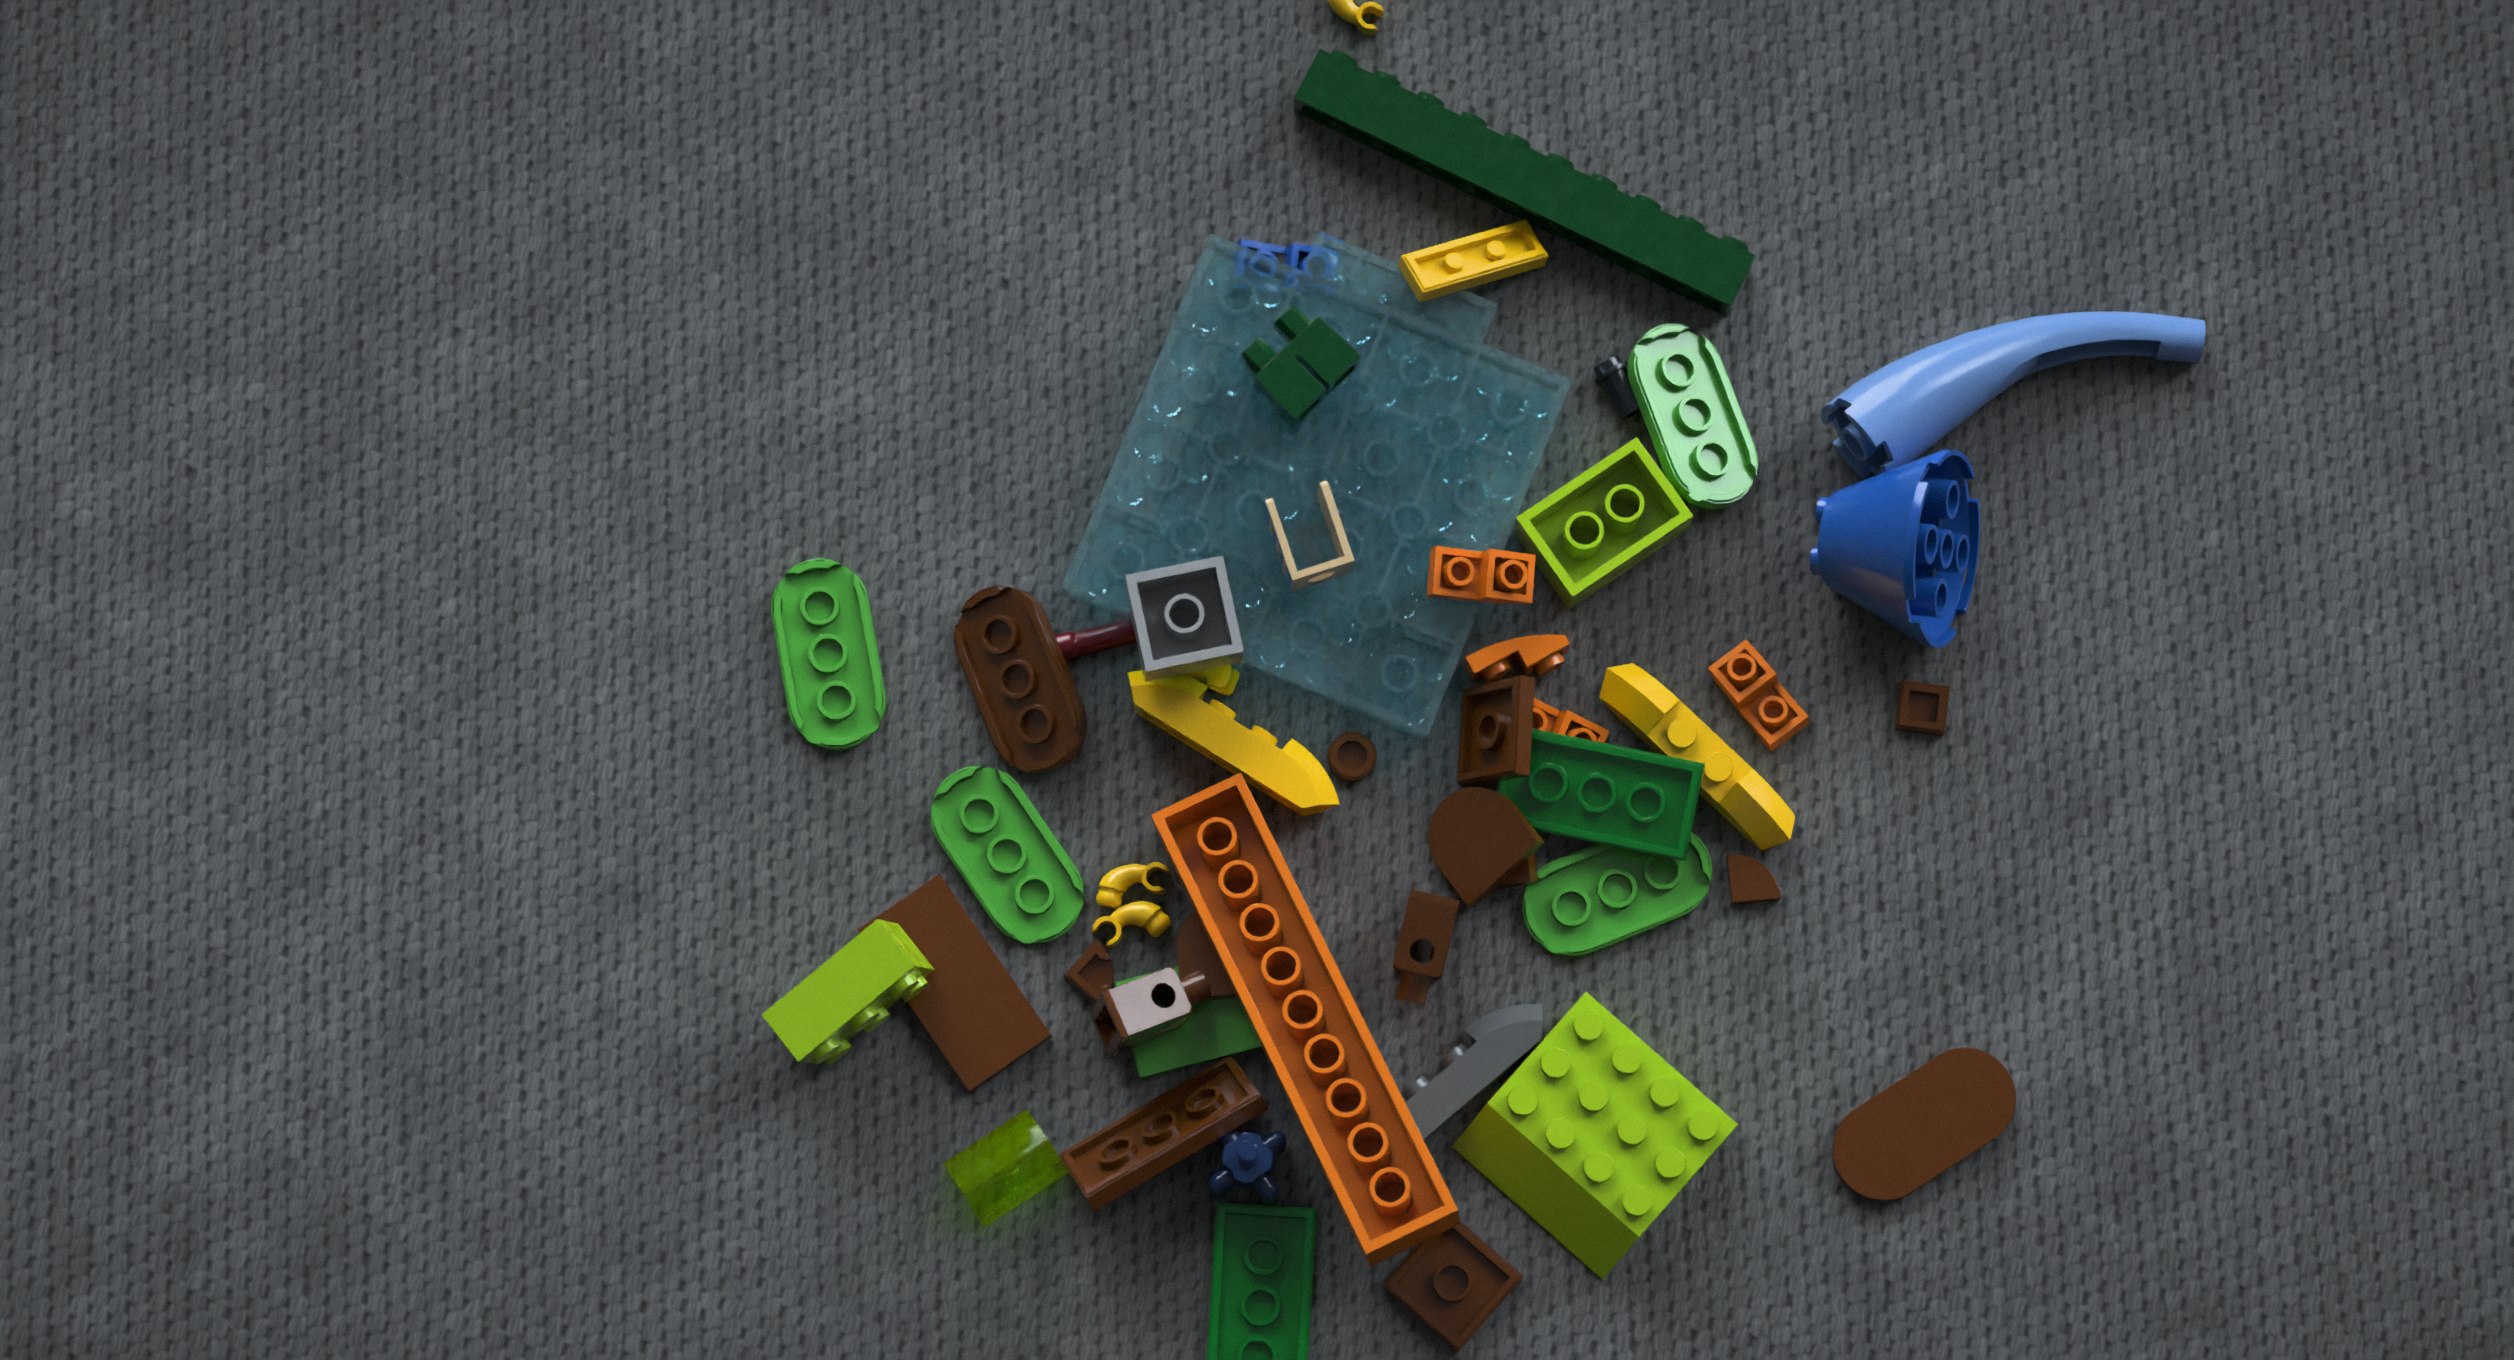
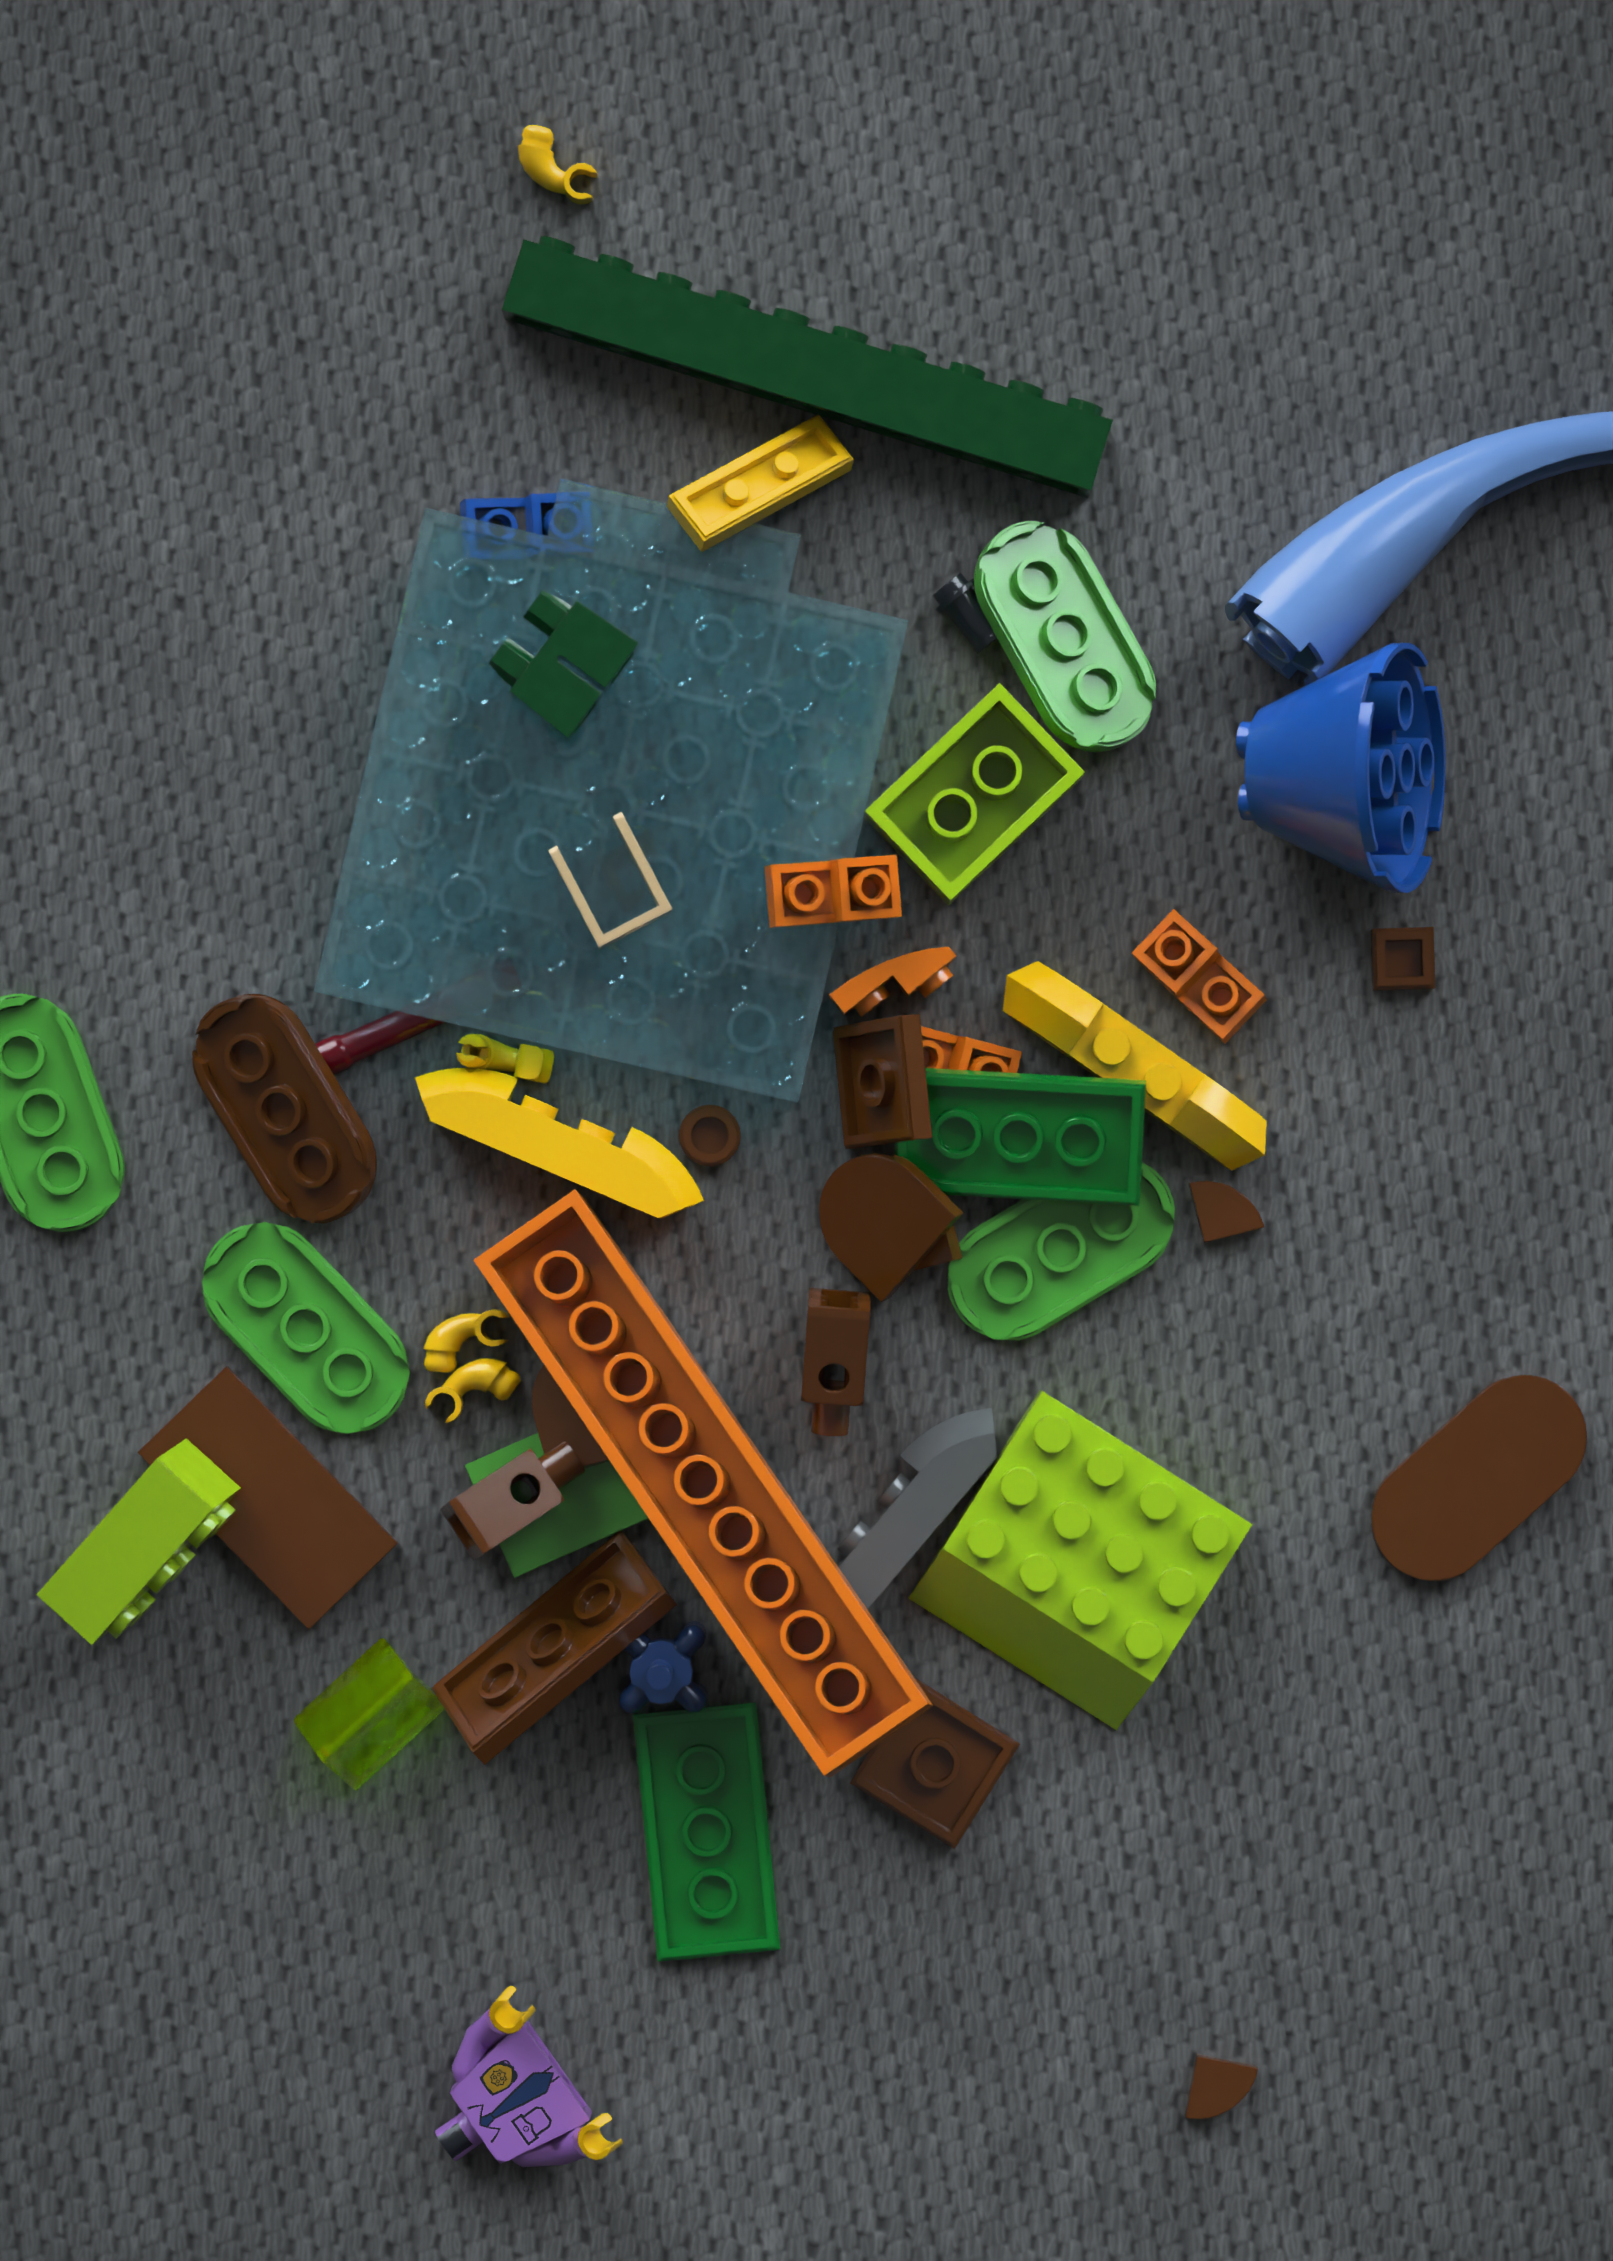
camera: 10 degrees left, 10 degrees up
reddish brown tile [1064,939,1114,1004] -> none
light grey brick [1125,555,1244,682] -> none

